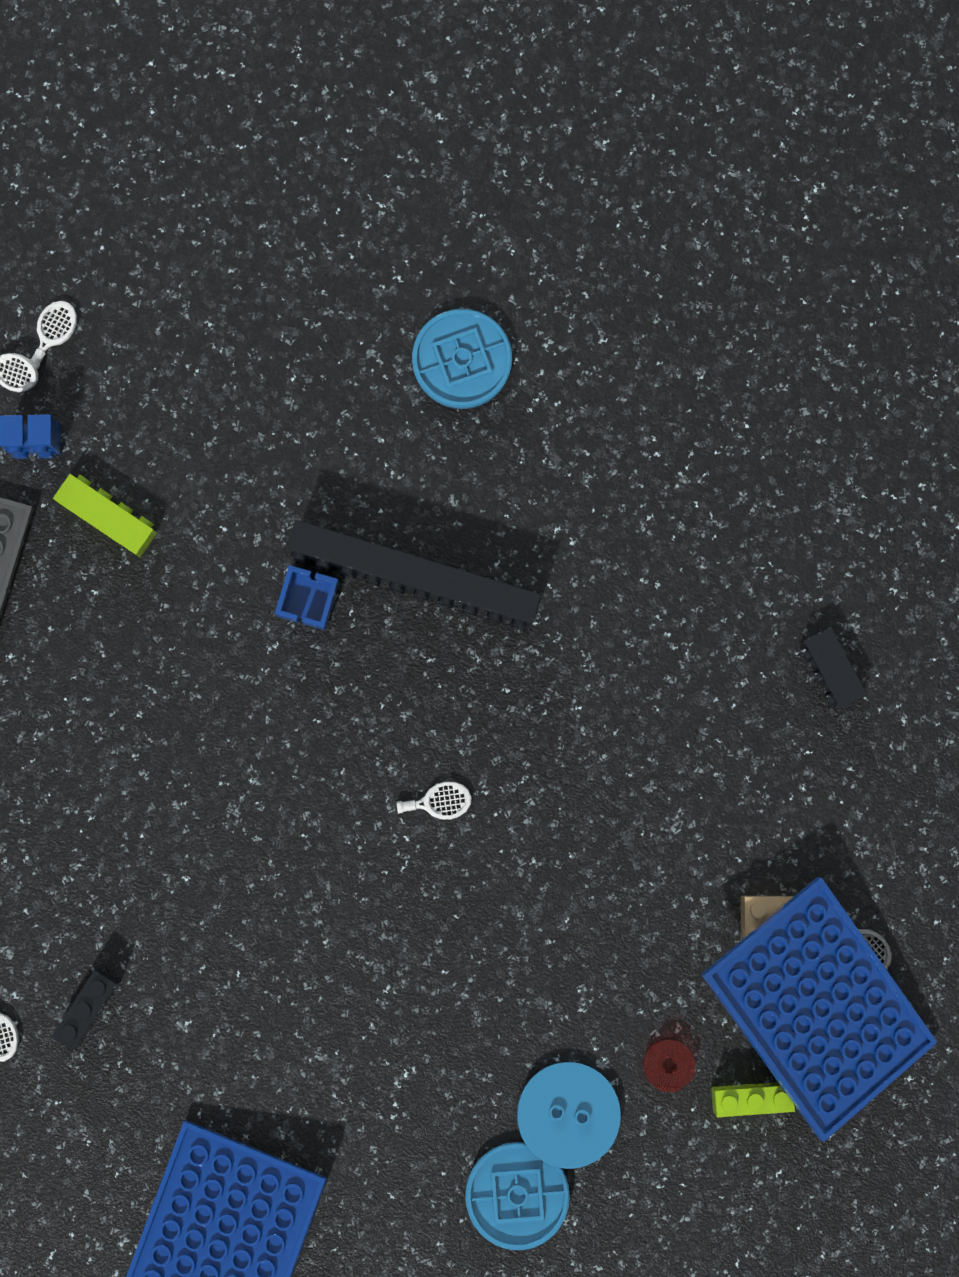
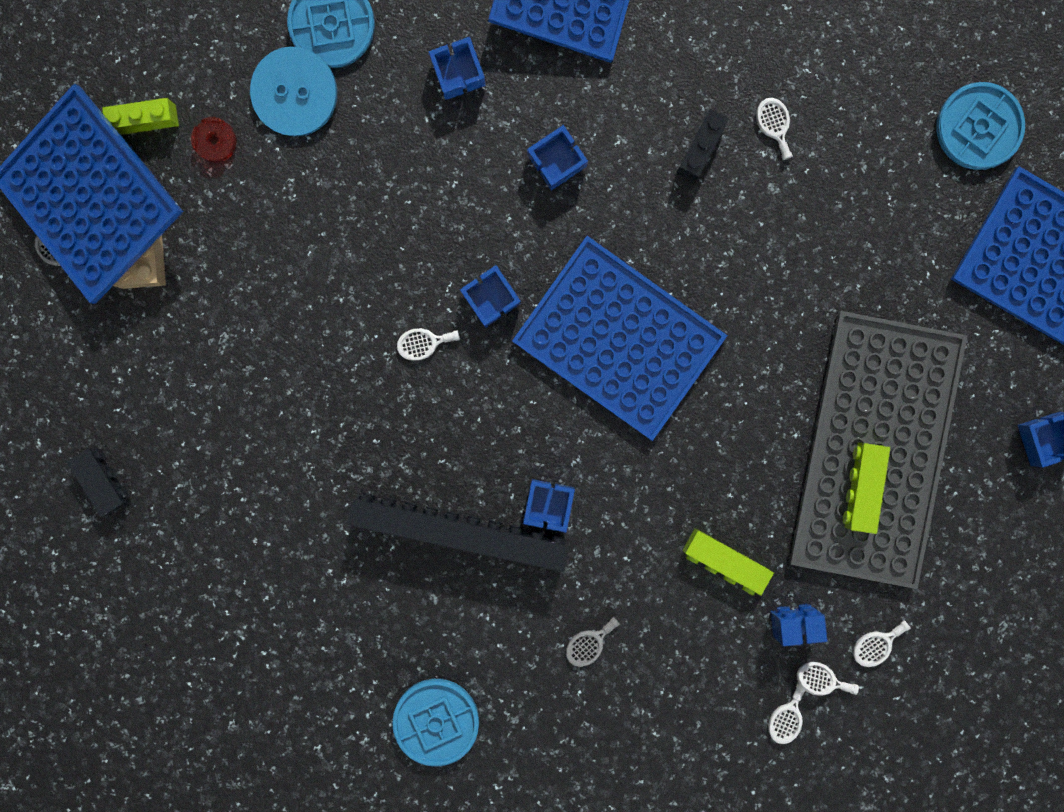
camera: 175 degrees left, 5 degrees up
none -> blue piece [429,37,486,100]
none -> blue piece [460,265,521,328]
none -> blue plate [512,236,728,441]
none -> blue piece [527,125,588,191]
none -> light grey piece [566,617,620,667]

